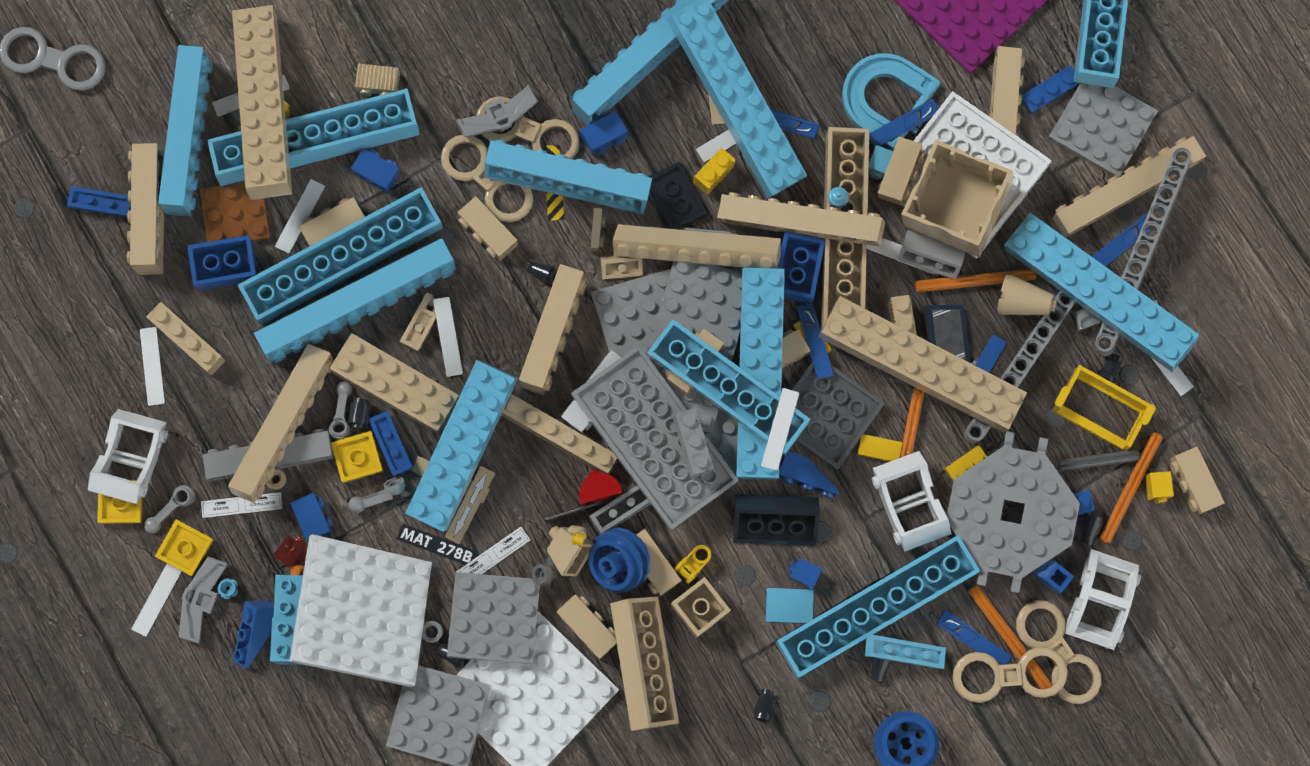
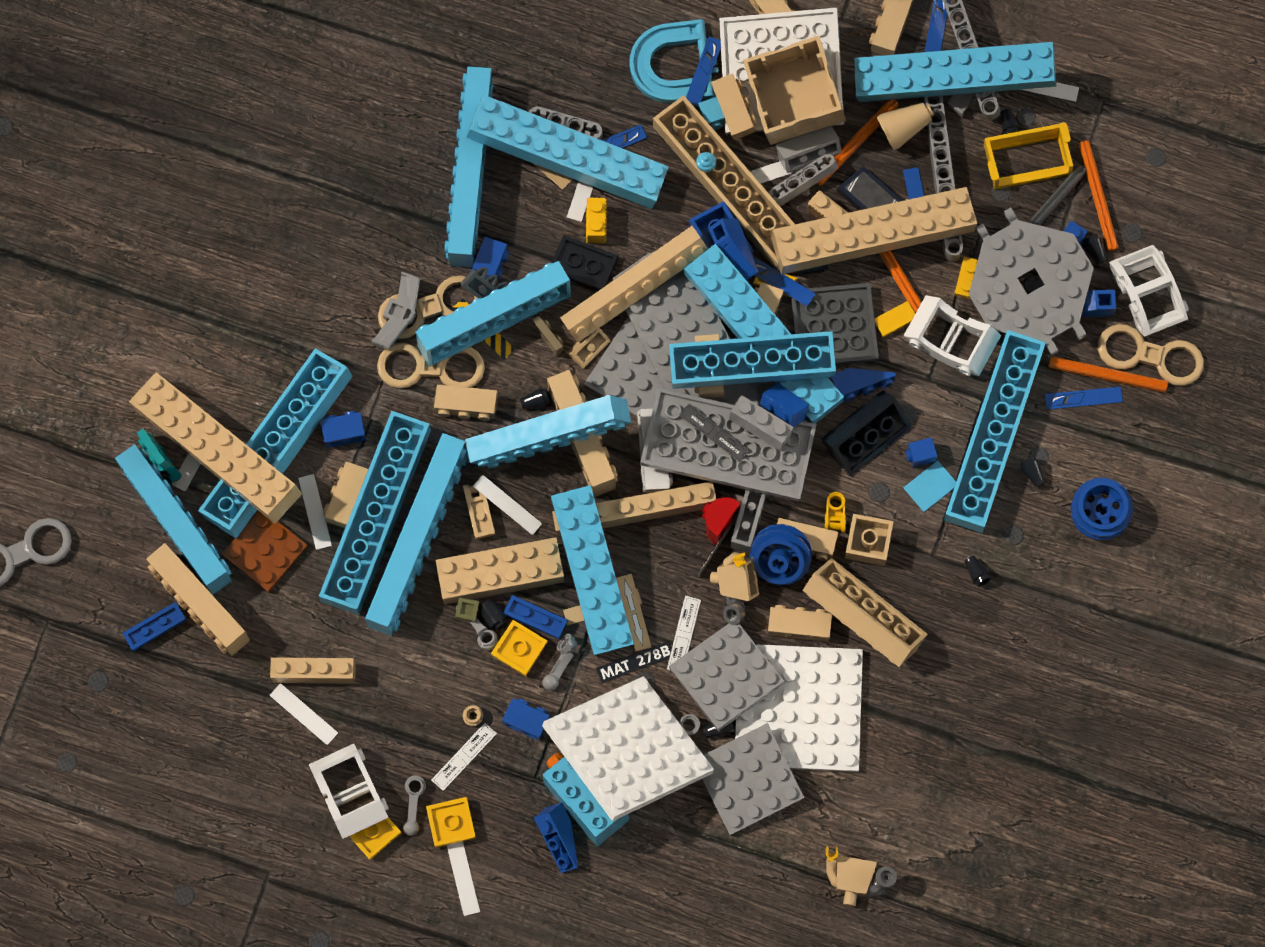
camera: 30 degrees left, 5 degrees down
light grey plate [179,557,229,644] -> none
blue brick [187,235,258,291] -> none
light grey brick [202,429,334,482] -> none
medium azure plate [217,578,238,599] -> none
tan brick [228,344,333,503] -> none
clear red brick [273,535,308,568] -> none
tan brick [355,63,400,96] -> none
tan brick [717,193,885,247] -> none
white sticker [761,388,799,470] -> none
medium azure plate [865,635,946,669] -> none
tan bar [953,647,1068,703] -> none
yellow brick [1145,471,1174,503] -> none
tan brick [1170,446,1225,515] -> none
none -> teal plate [137,428,182,482]
none -> olive plate [455,597,479,623]
none -> dark grey plate [461,267,508,298]
none -> medium azure brick [465,395,632,468]
none -> light grey beam [529,106,603,140]
none -> flat silver sticker [679,404,749,462]
none -> blue slope [709,218,759,281]
none -> blue brick [760,383,809,427]
none -> light grey beam [768,154,837,206]

